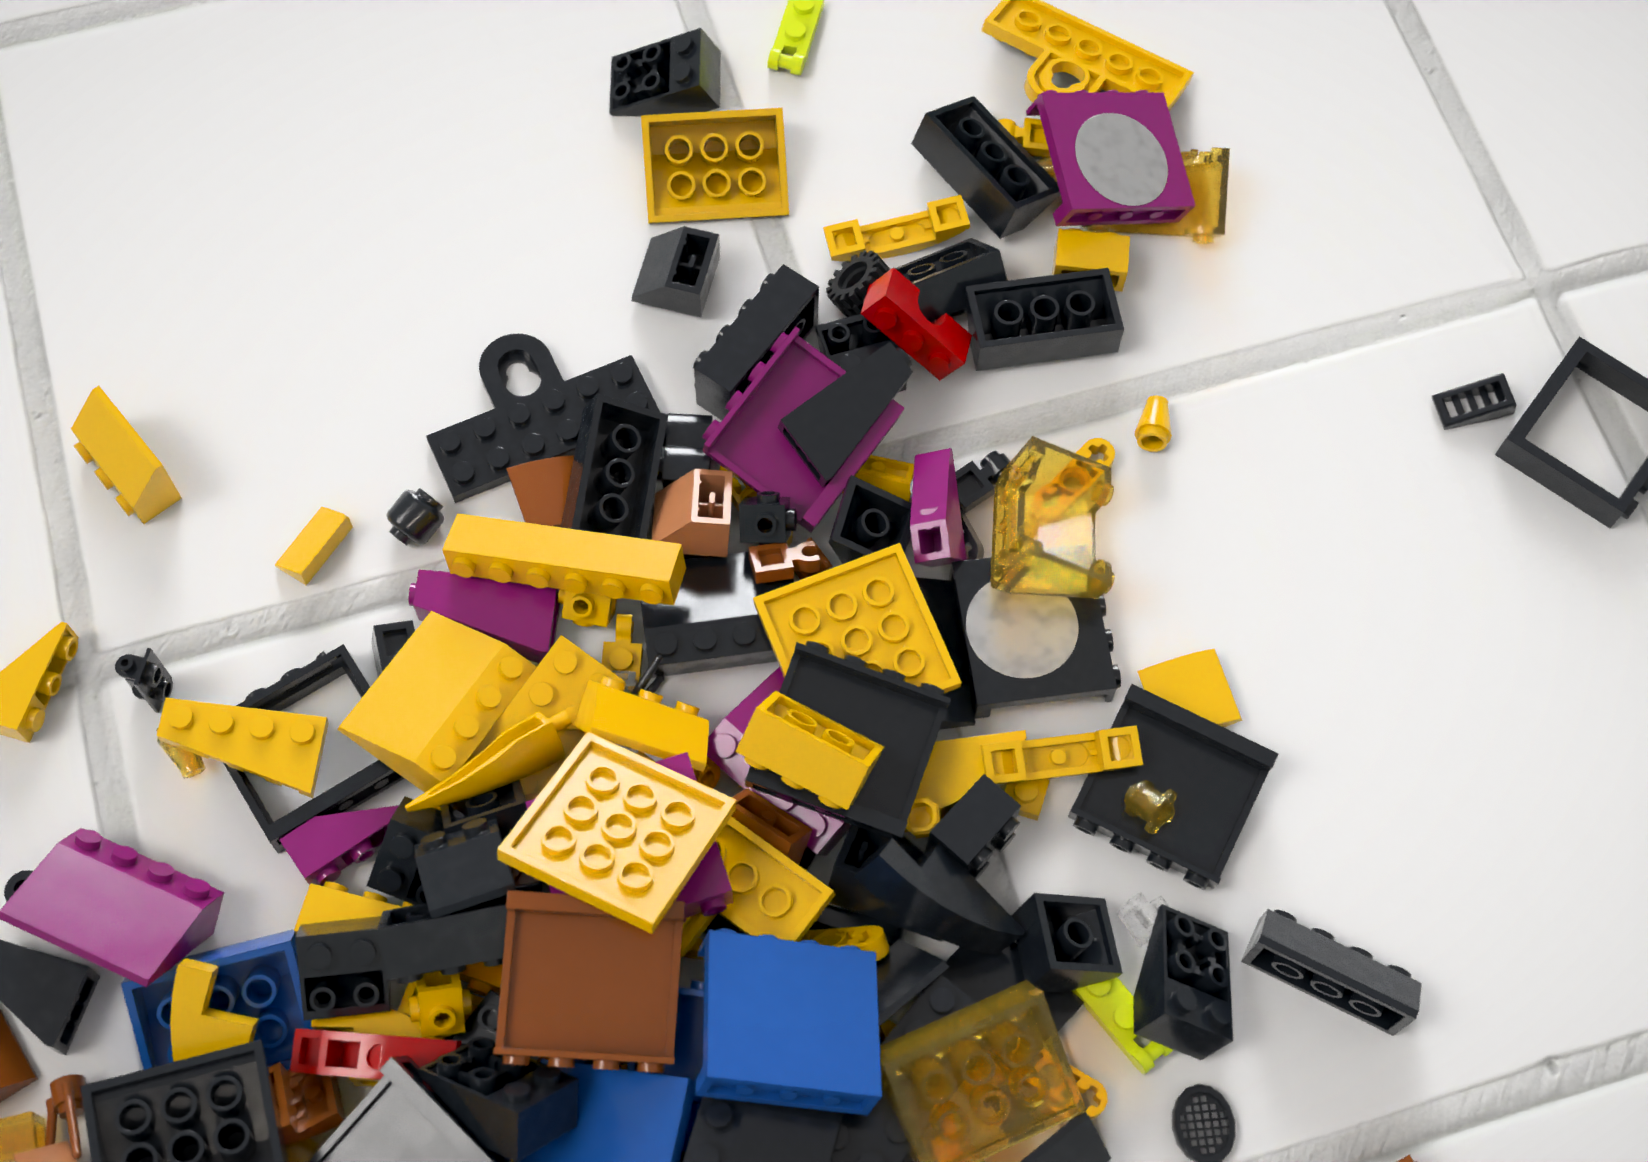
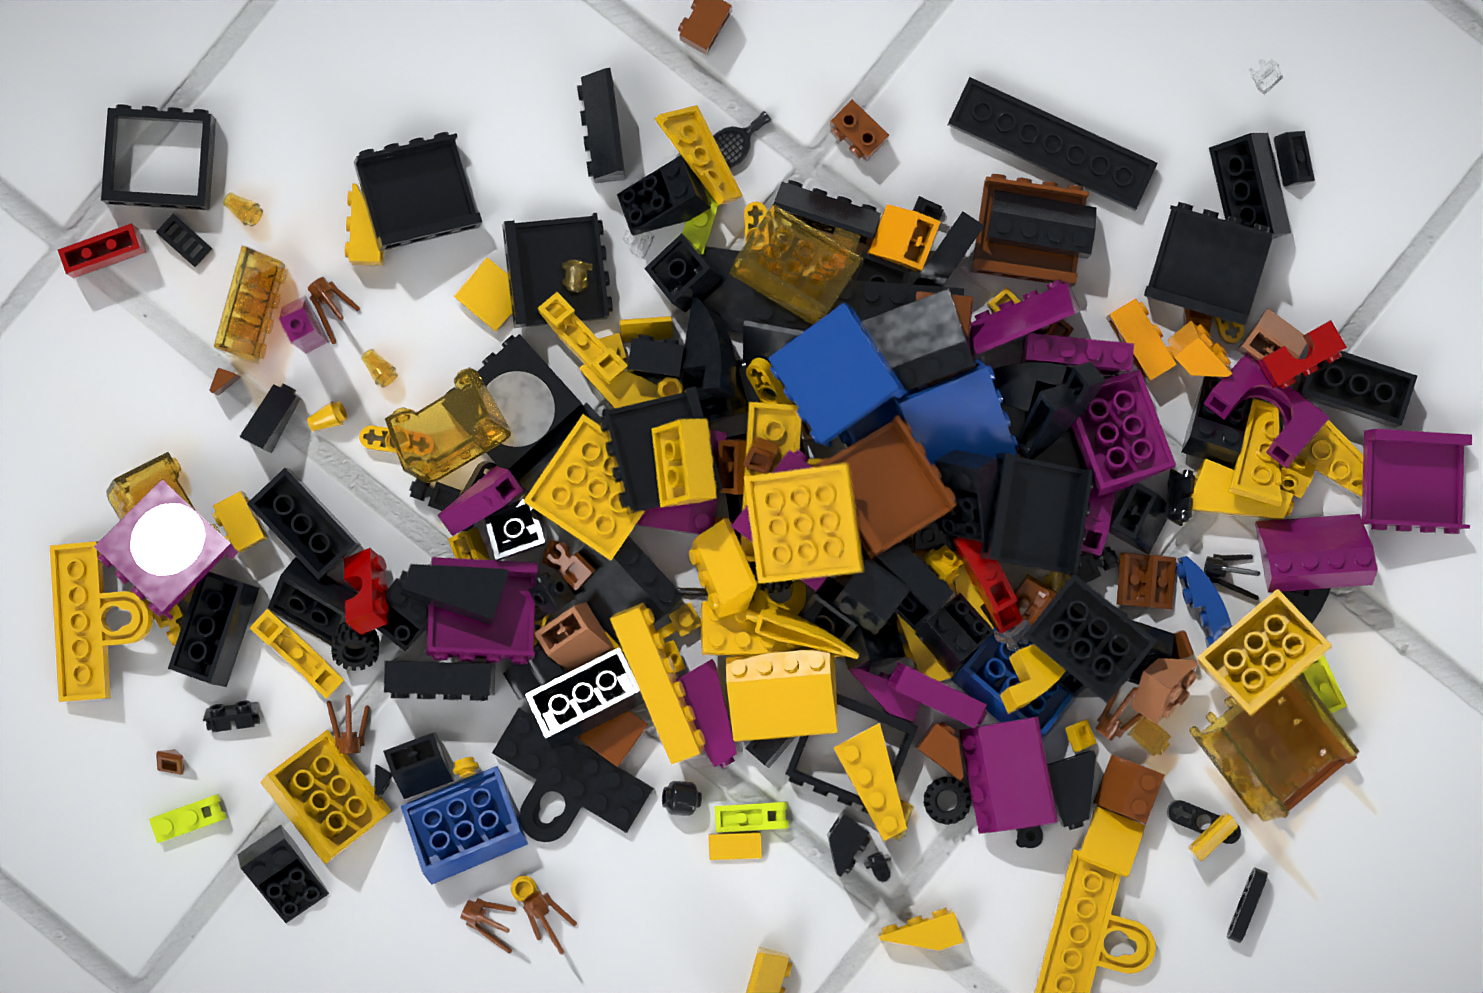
camera: 120 degrees left, 20 degrees up
none -> red brick [58,223,147,278]
none -> dark orange slope [156,749,184,775]
none -> black hinge [203,700,260,733]
none -> dark orange slope [209,368,241,396]
none -> clear yellow slope [214,245,288,364]
none -> clear yellow cone [223,192,263,227]
none -> black slope [240,383,301,453]
none -> magenta slope [279,296,329,353]
none -> dark orange plant [307,277,360,344]
none -> dark orange plant [327,695,370,754]
none -> yellow slope [345,183,384,266]
none -> black panel [353,132,482,252]
none -> clear yellow cone [361,349,398,388]
none -> black slope [374,764,392,801]
none -> blue slope [401,766,528,885]
none -> yellow plate [453,757,479,778]
none -> dark orange plant [460,898,516,953]
none -> yellow plate [511,875,537,902]
none -> dark orange plant [523,891,577,955]
none -> yellow slope [620,316,673,343]
none -> yellow wing [655,105,743,205]
none -> neon yellow plate [714,801,789,833]
none -> dark orange slope [743,436,779,474]
none -> black slope [827,812,871,877]
none -> magenta slope [887,662,987,728]
none -> dark orange slope [915,721,964,781]
none -> black tyre [923,776,972,825]
none -> clear tile [993,620,1031,651]
none -> yellow plate [1065,719,1097,753]

